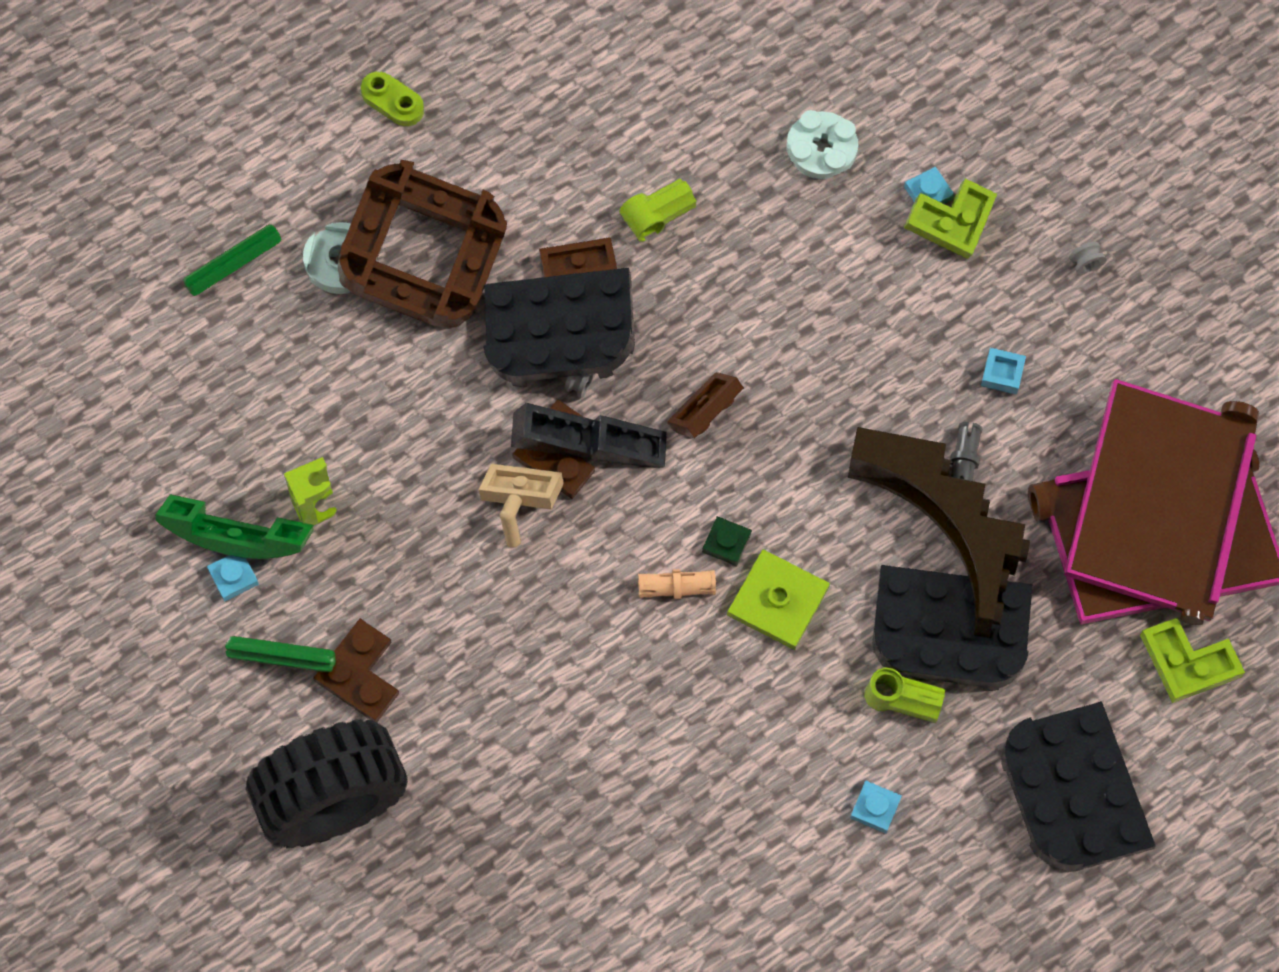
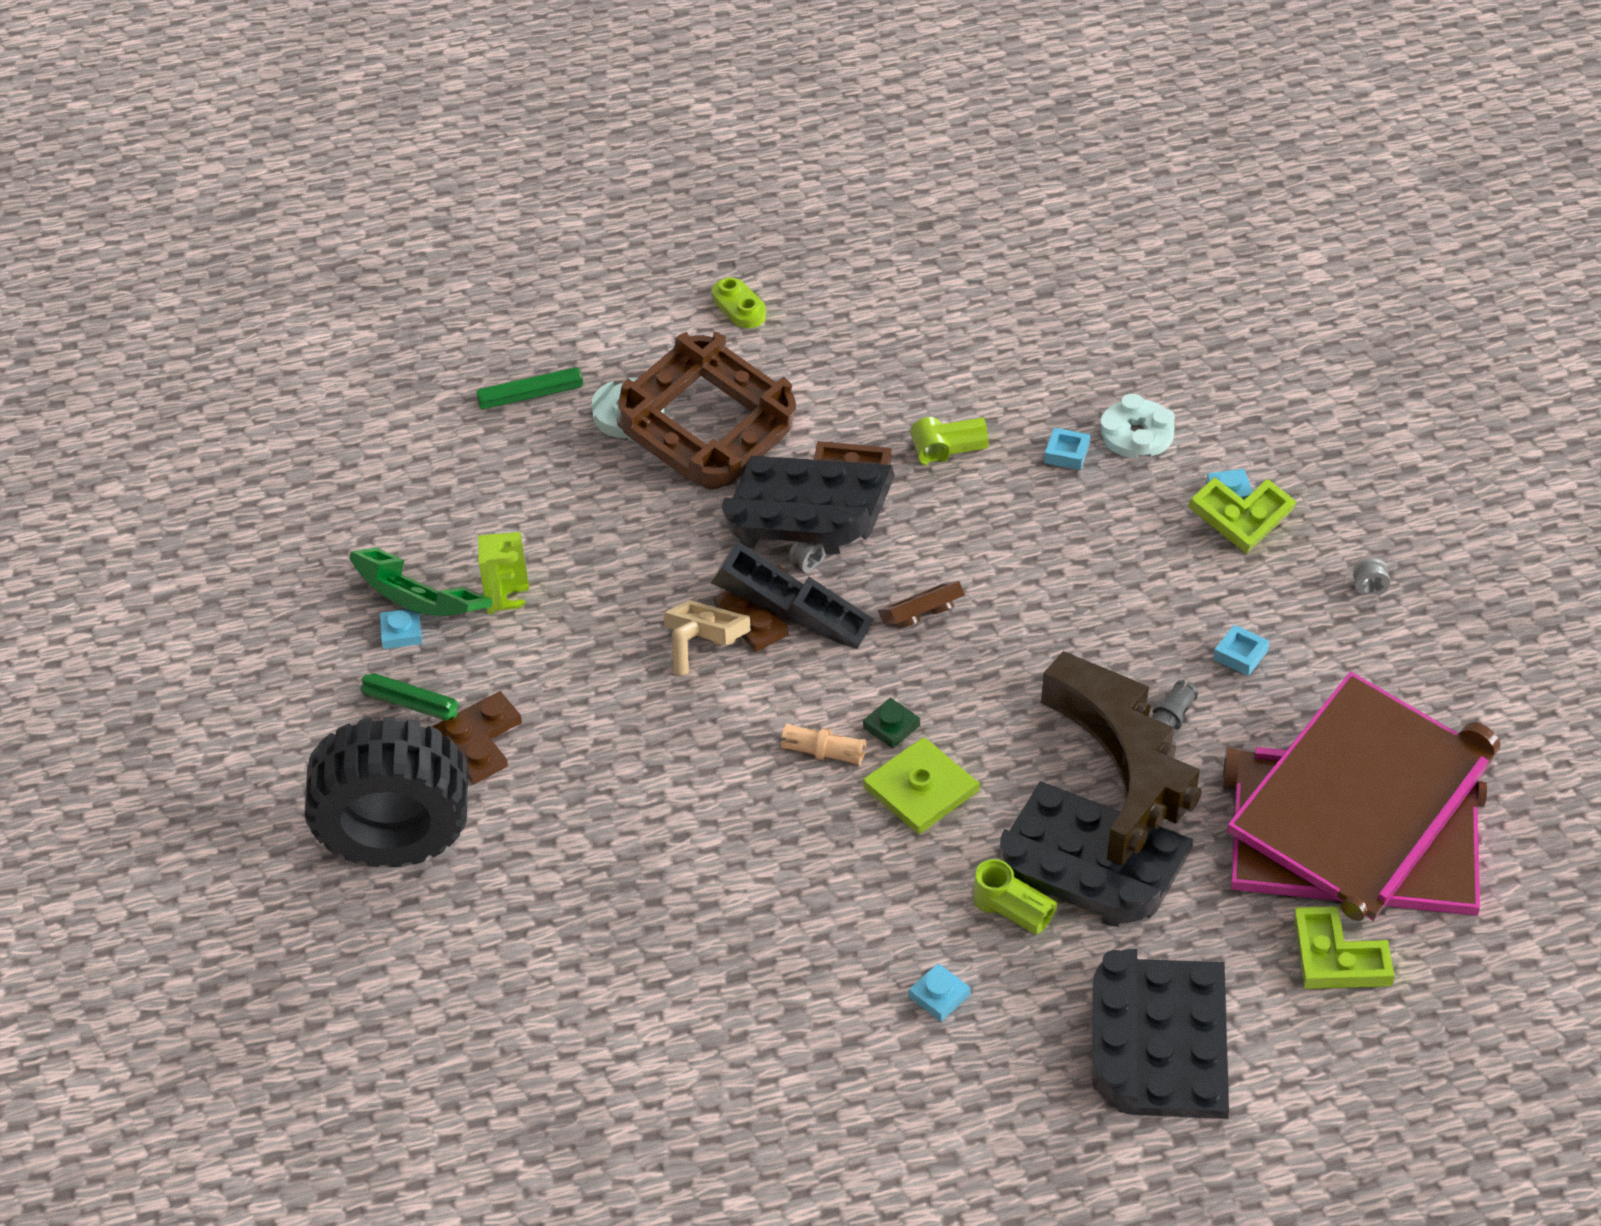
camera: 25 degrees right, 20 degrees down
none -> medium azure plate [1044,428,1090,470]

